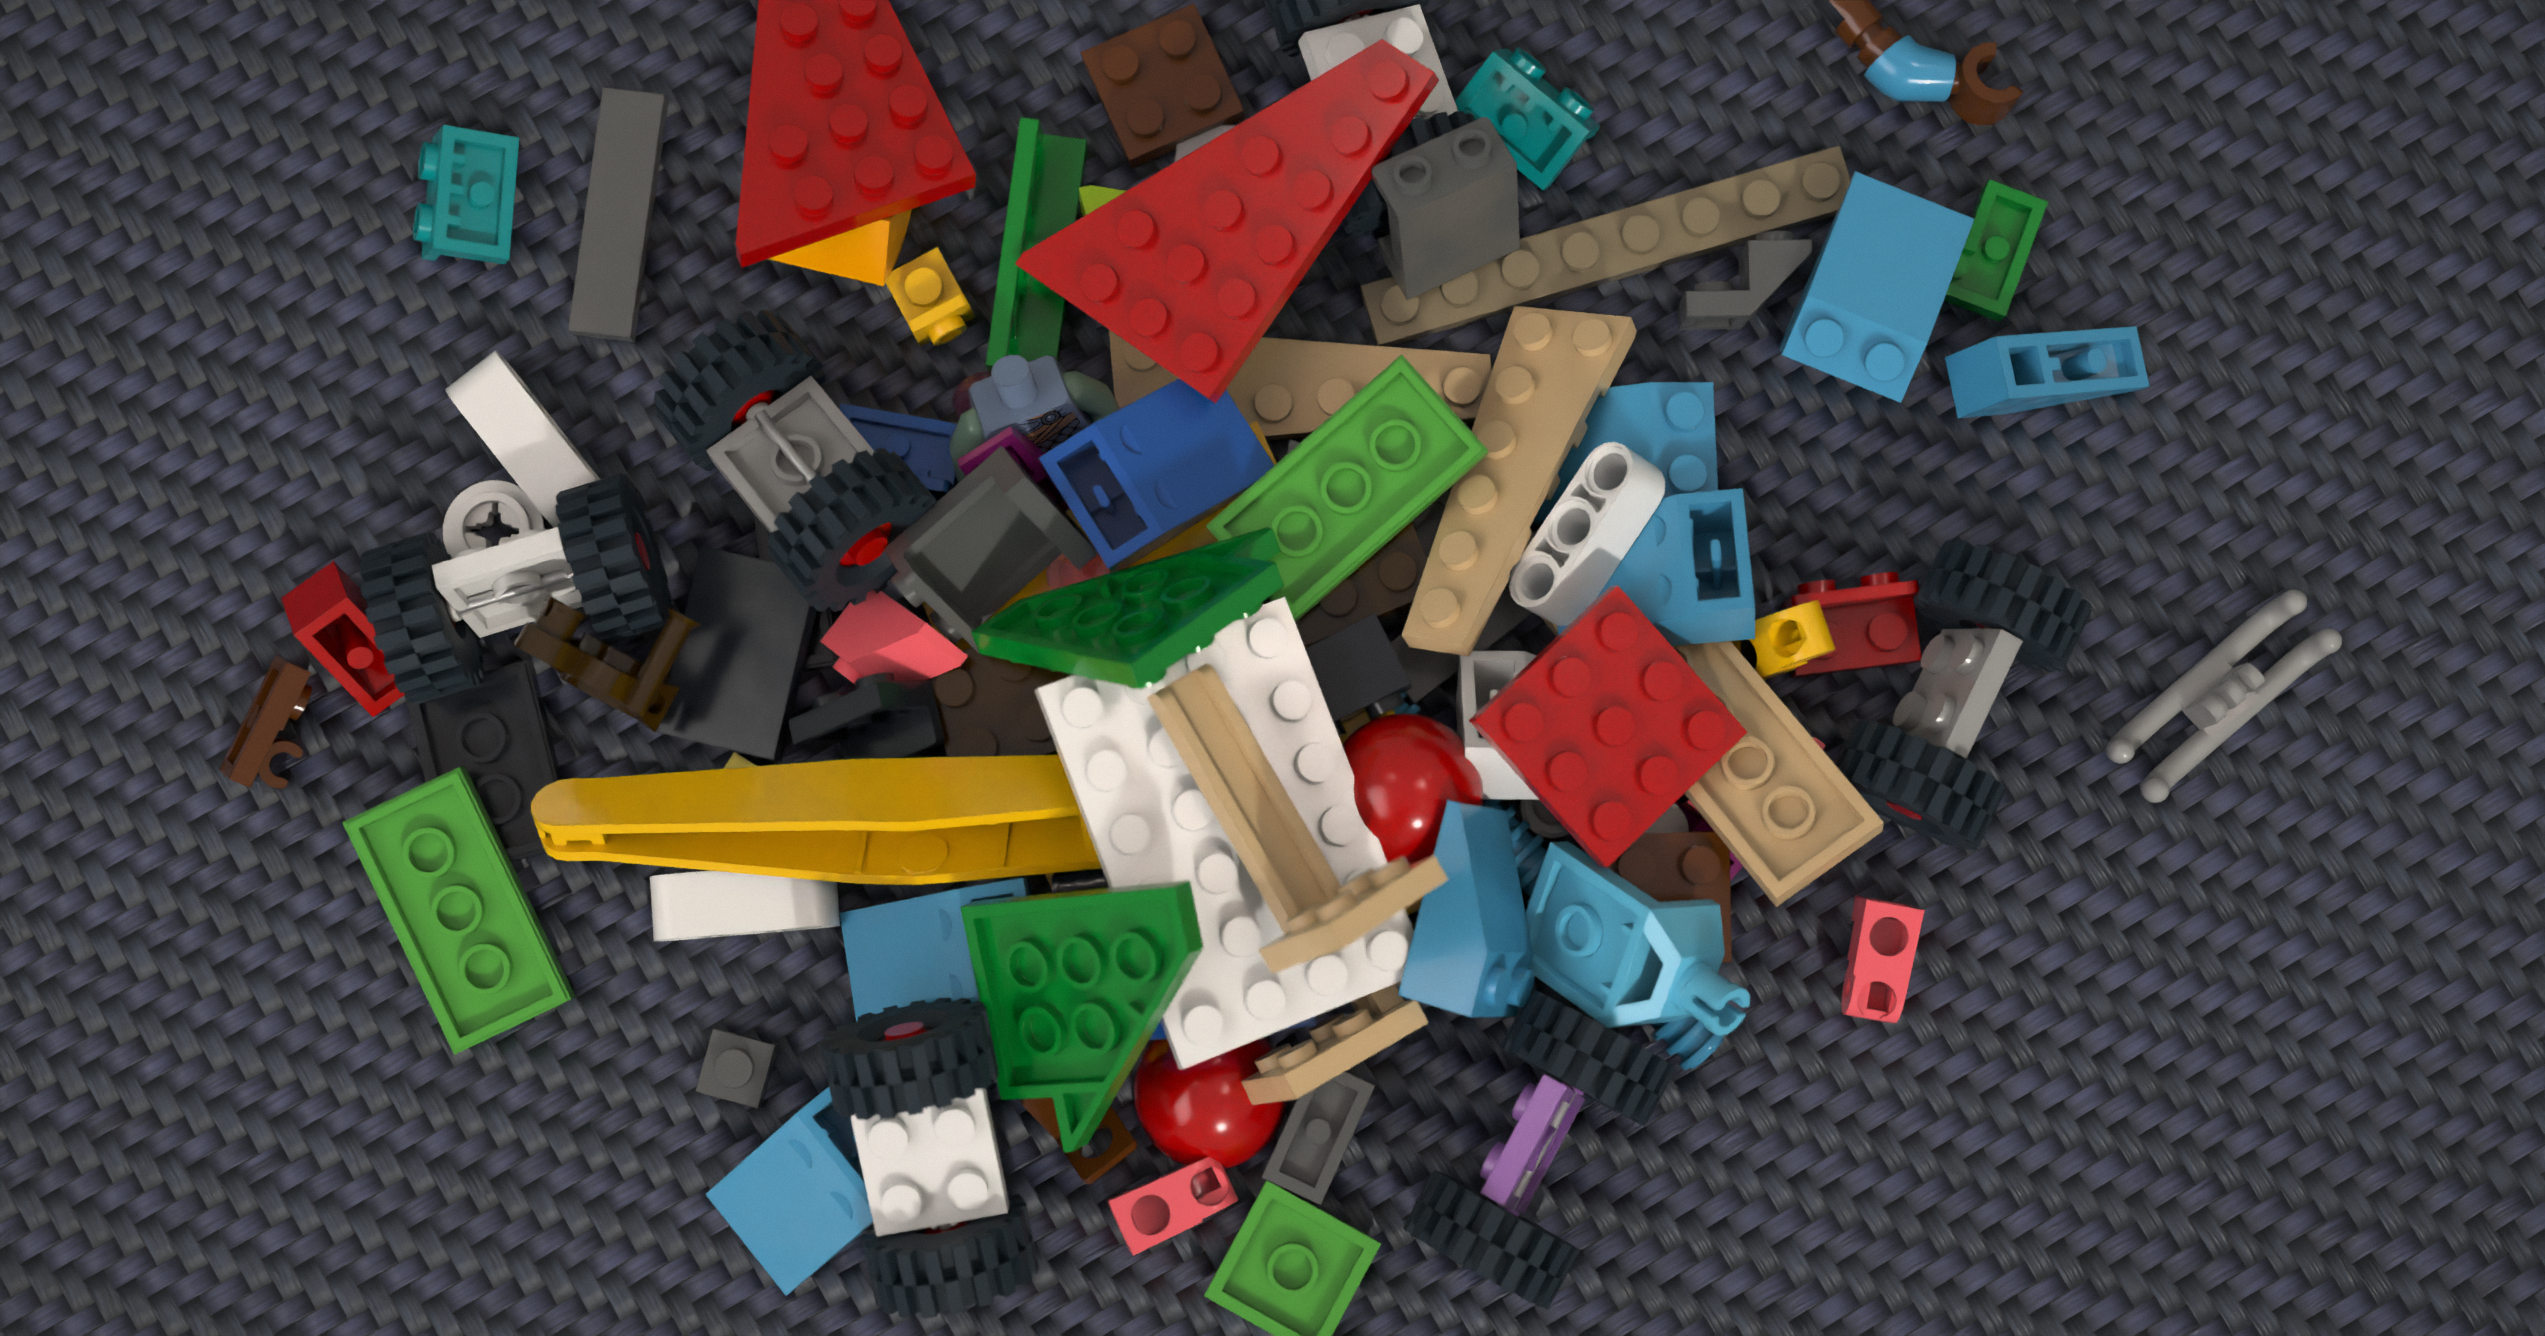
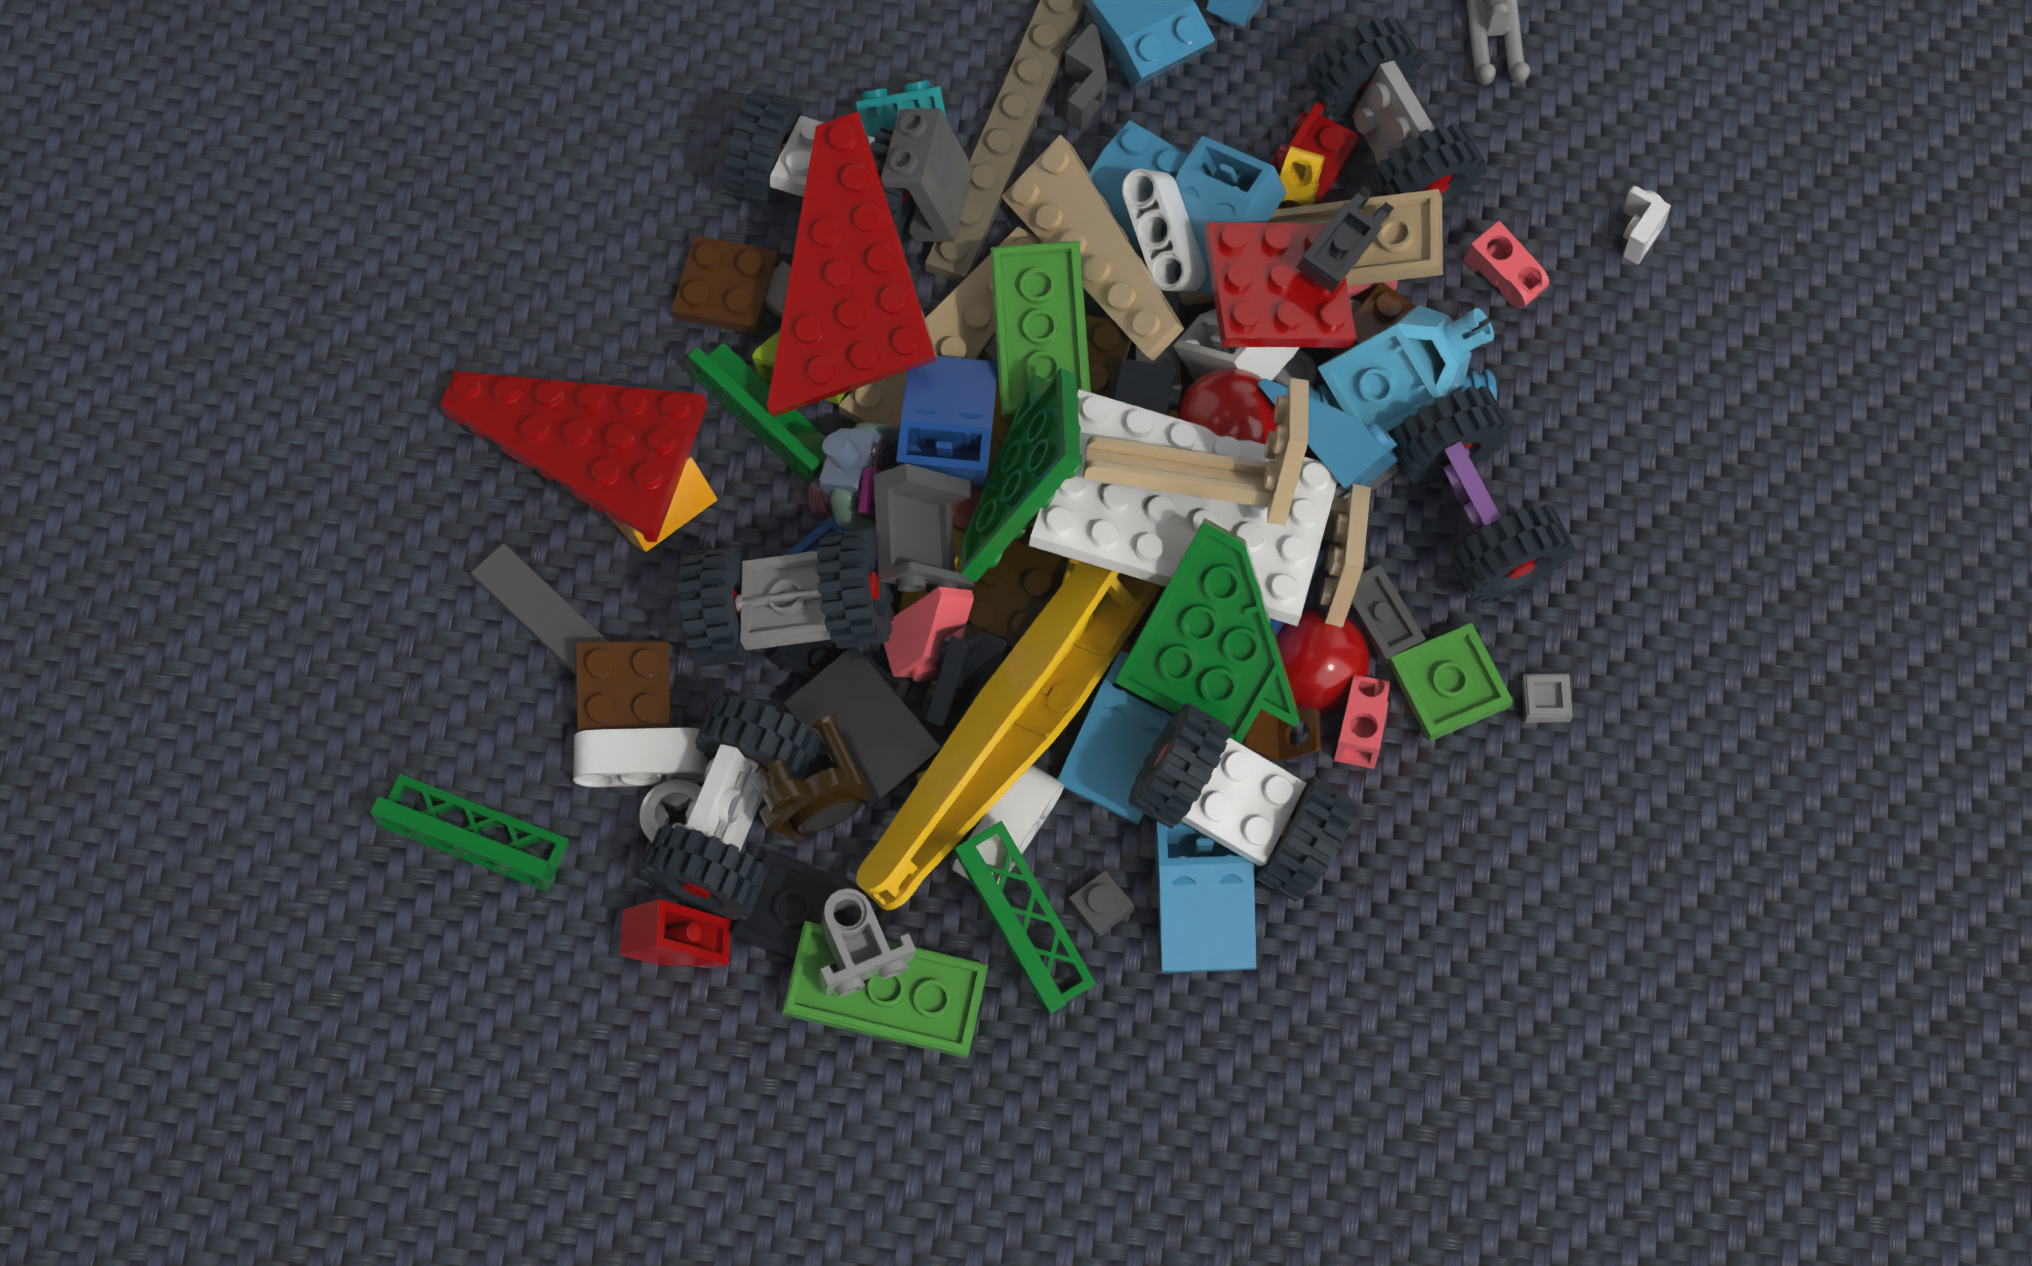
camera: 55 degrees left, 15 degrees down
reddish brown plate [219,655,312,789] -> none
teal bracket [413,124,519,264] -> none
yellow bracket [886,247,975,346] -> none
none -> green fence [370,774,570,892]
none -> reddish brown plate [576,642,670,733]
none -> light grey pin [817,888,916,997]
none -> green fence [952,820,1096,1014]
none -> black hinge [1296,186,1394,293]
none -> white bracket [1623,186,1671,264]

